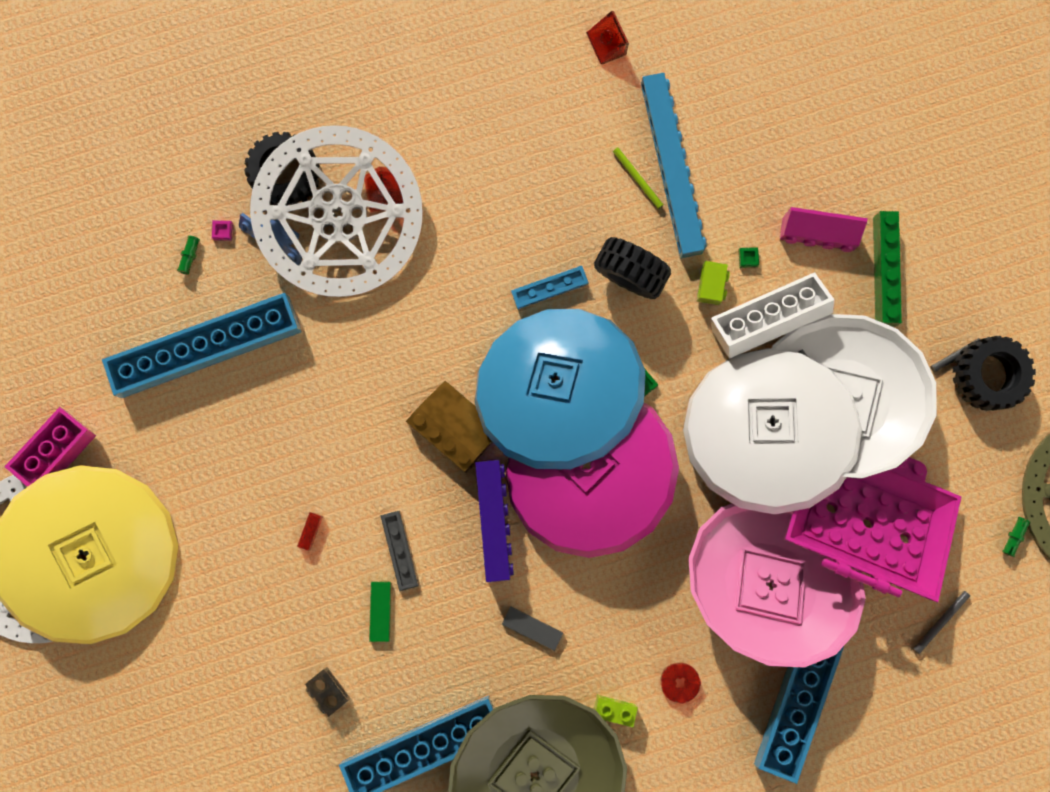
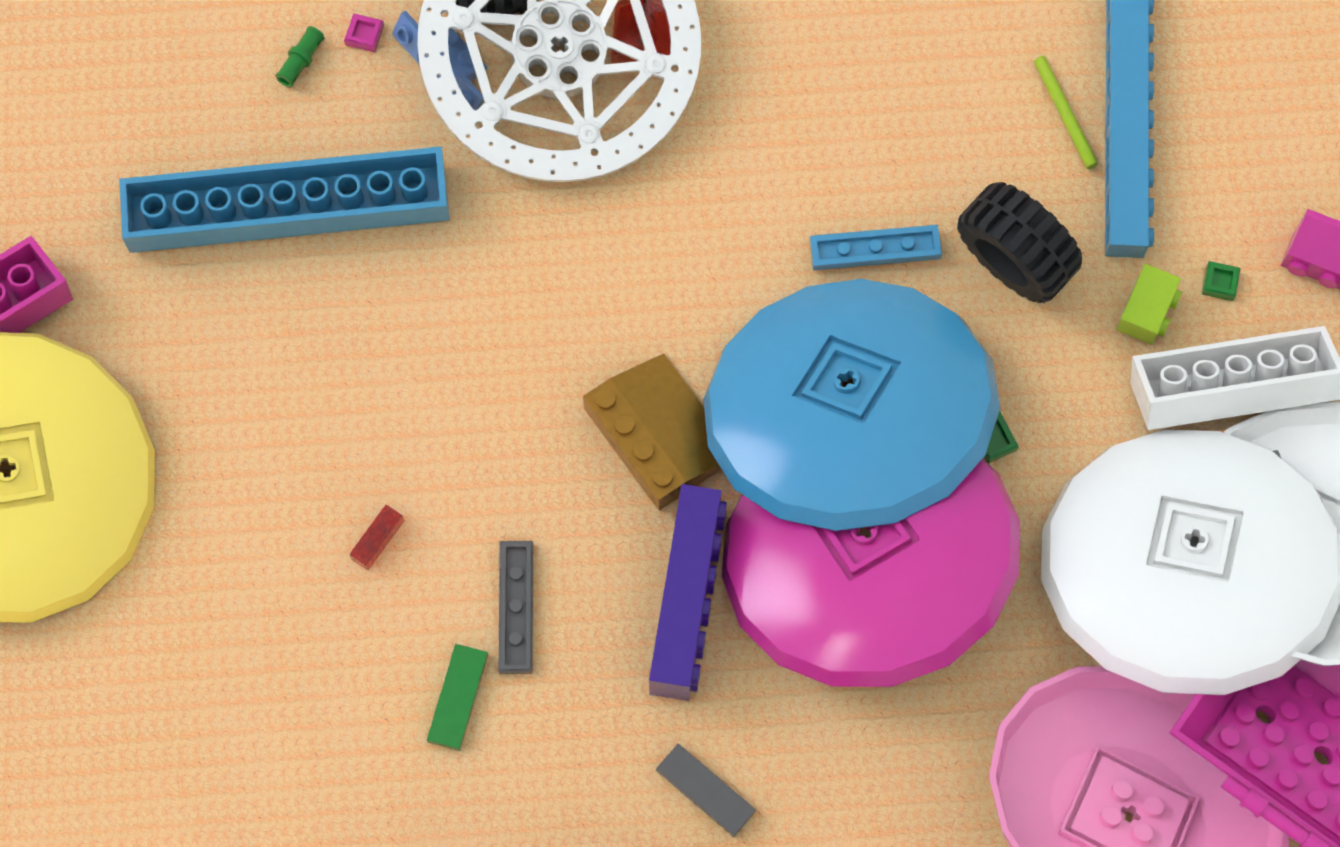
camera: 15 degrees right, 10 degrees down
clear smoke brick [305,667,351,716] -> none

